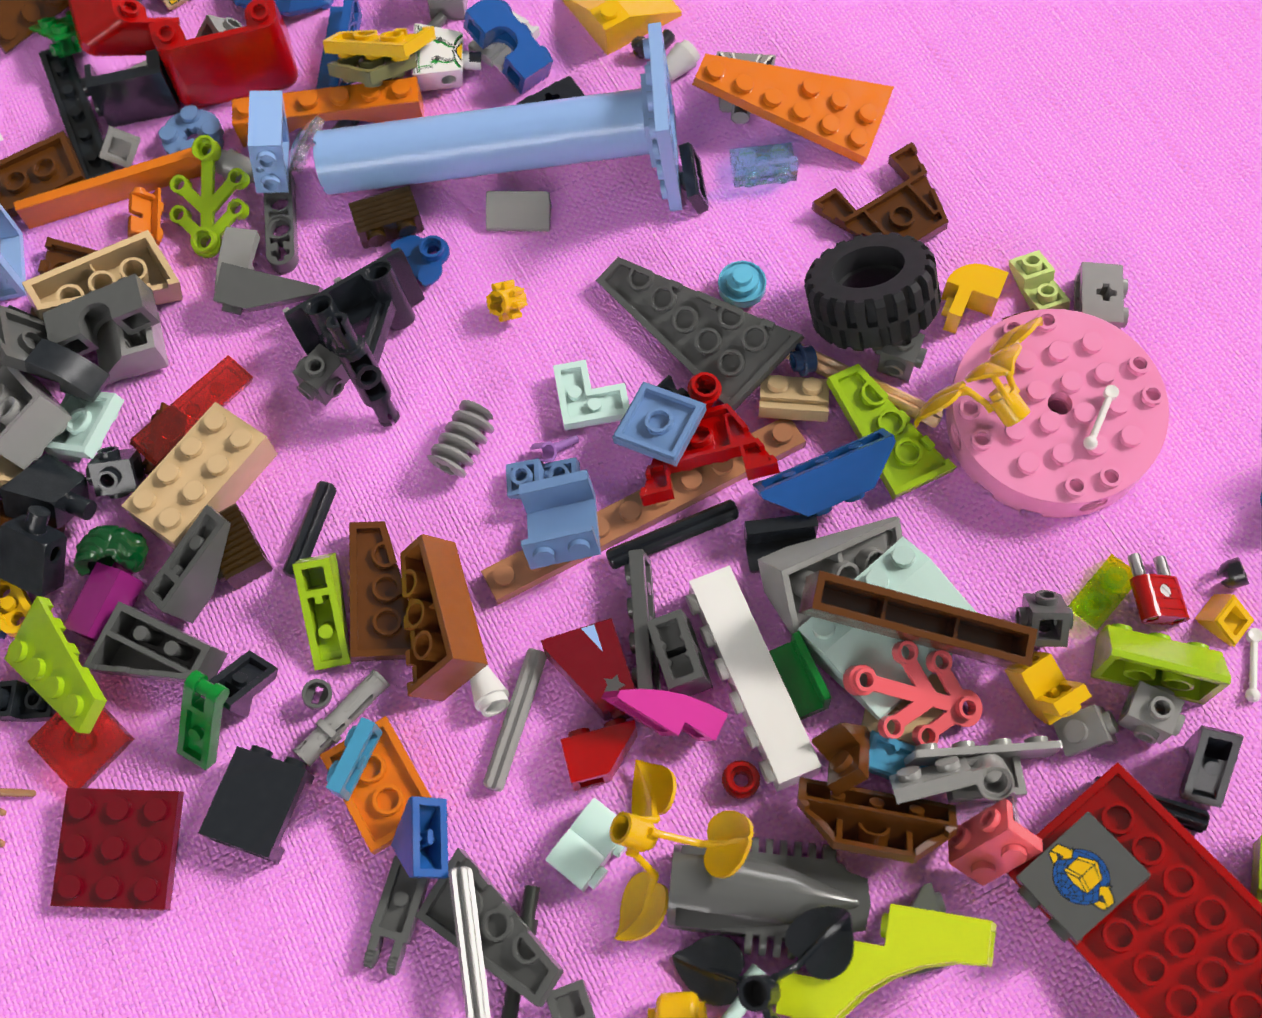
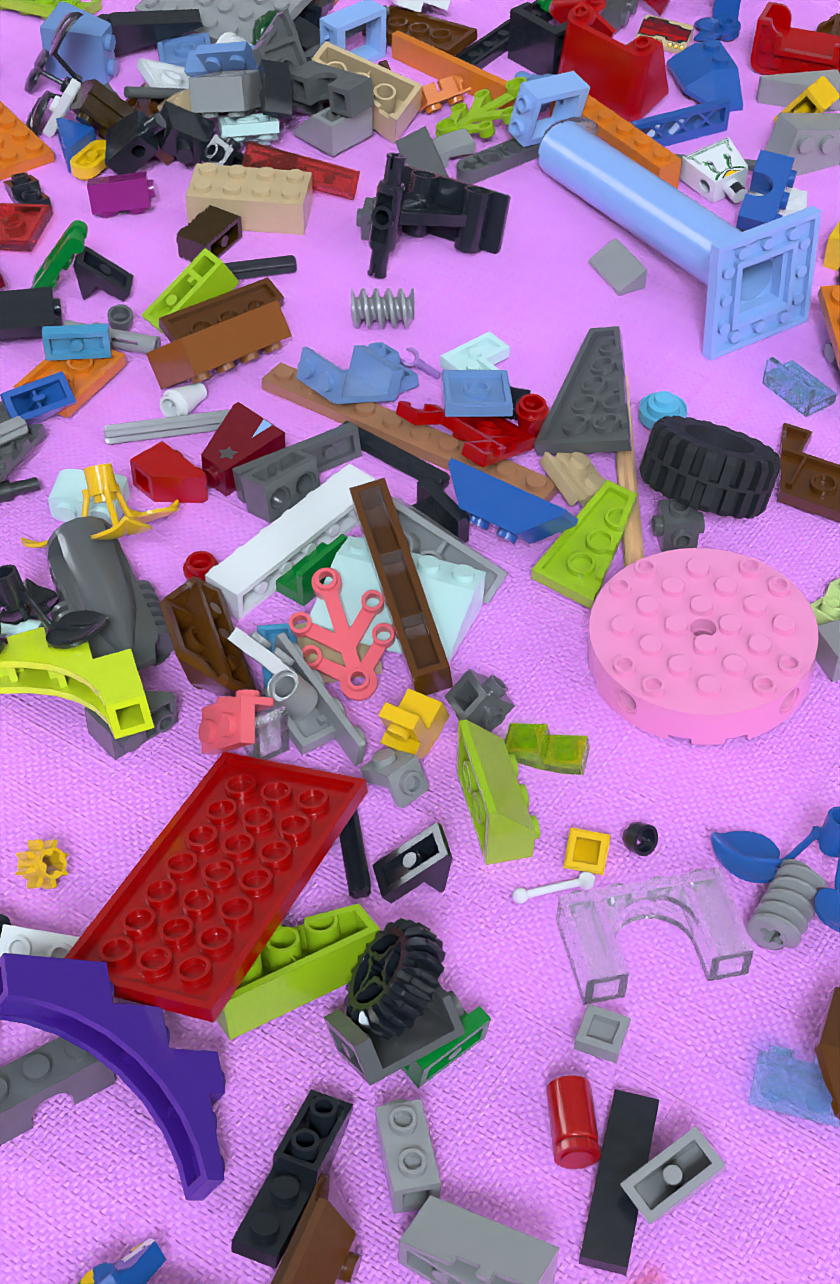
camera: 55 degrees right, 20 degrees down
lime wing [4,596,107,734] -> none
dark green hair [73,525,149,576] -> none
dark grey wedge [83,601,228,683] -> none
light grey tile [99,126,140,167] -> none
dark grey slope [144,505,231,624] -> none
yellow wing [322,26,436,62] -> none
olive plate [327,54,417,87] -> none
dark brown brick [348,185,424,249] -> none
blue plate [390,235,450,287] -> none
yellow gear [486,279,528,322] -> none
dark pink slope [602,689,728,741] -> none
black plate [679,142,709,214] -> none
dark blue plate [789,343,818,377] -> none
reddish brown slope [811,722,870,796] -> none
yellow plant [914,317,1044,428] -> none
yellow brick [941,264,1009,334] -> none
dark grey panel [1016,812,1151,946] -> none
white hinge [1083,385,1119,450] -> none
light grey brick [1117,681,1185,744] -> none
red piece [1127,553,1190,625] -> none

